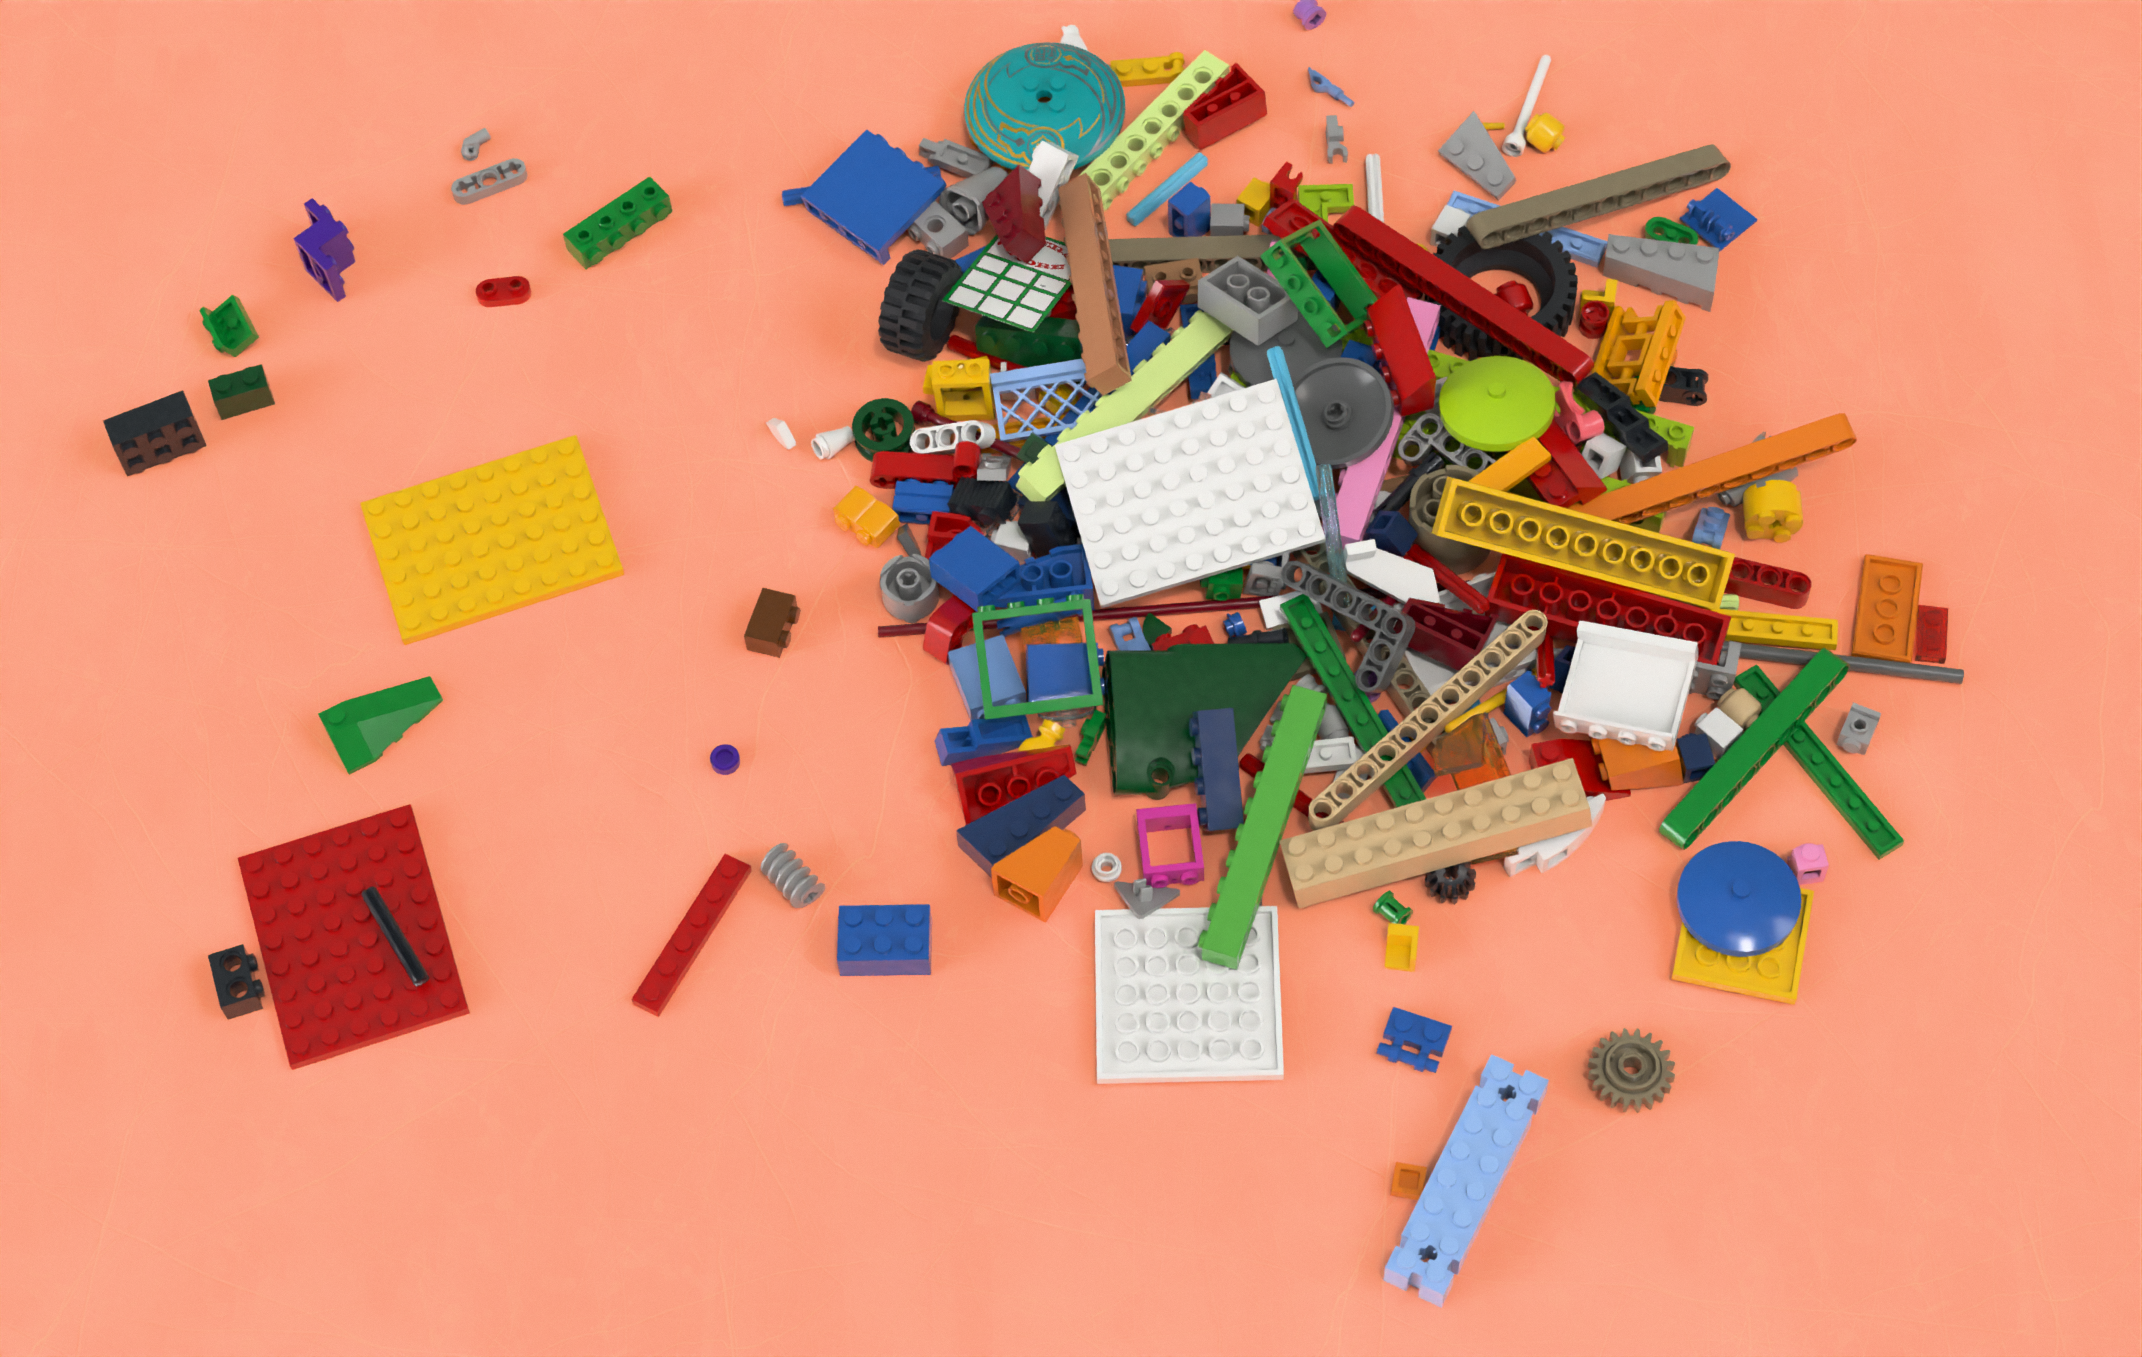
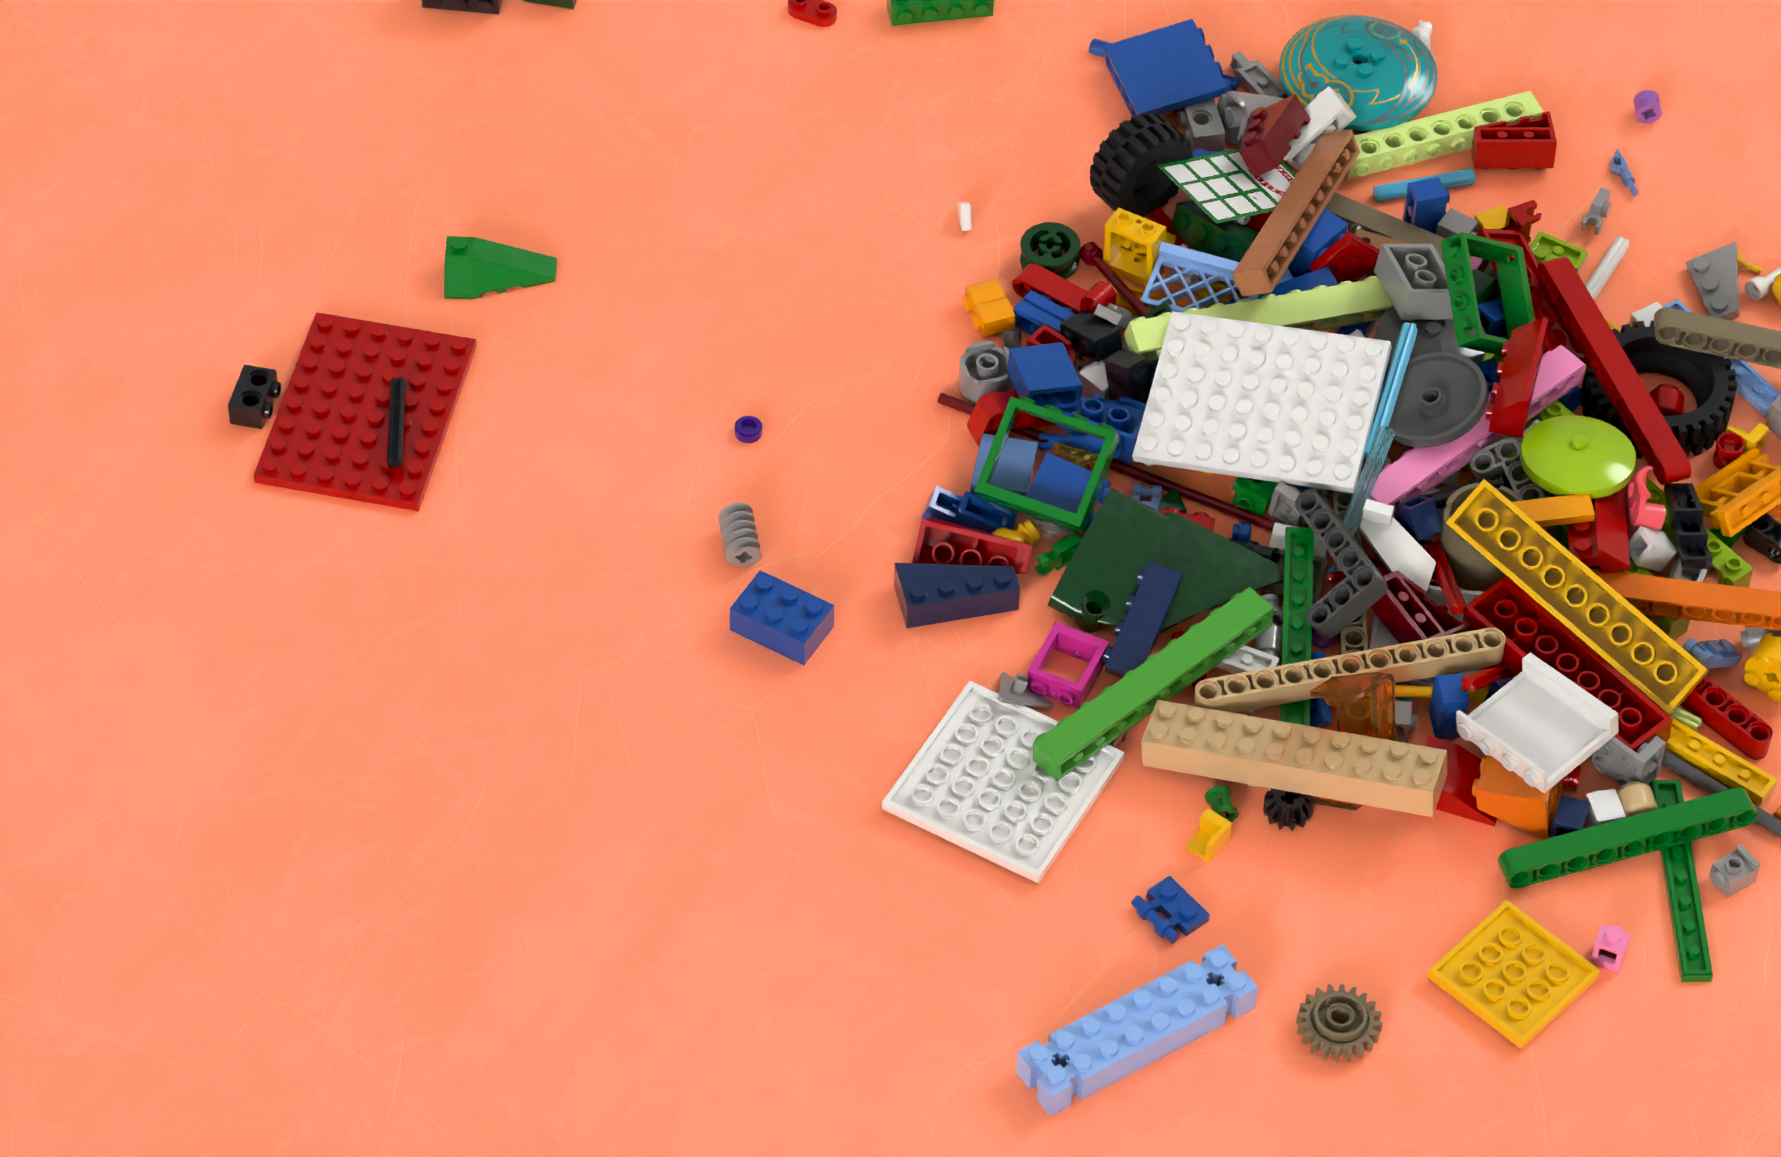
camera: 25 degrees right, 10 degrees down
yellow plate [360,435,625,646] -> none
red plate [631,853,752,1017] -> none
reddish brown brick [744,587,801,658] -> none
white cone [811,426,855,460] -> none
white beam [910,420,996,455] -> none
orange slope [991,826,1083,923] -> none
white plate [1092,853,1122,882] -> none
yellow plate [1110,52,1185,87] -> none
orange plate [1390,1162,1427,1200] -> none
white slope [1503,793,1606,877] -> none
blue dish [1676,841,1801,957] -> none

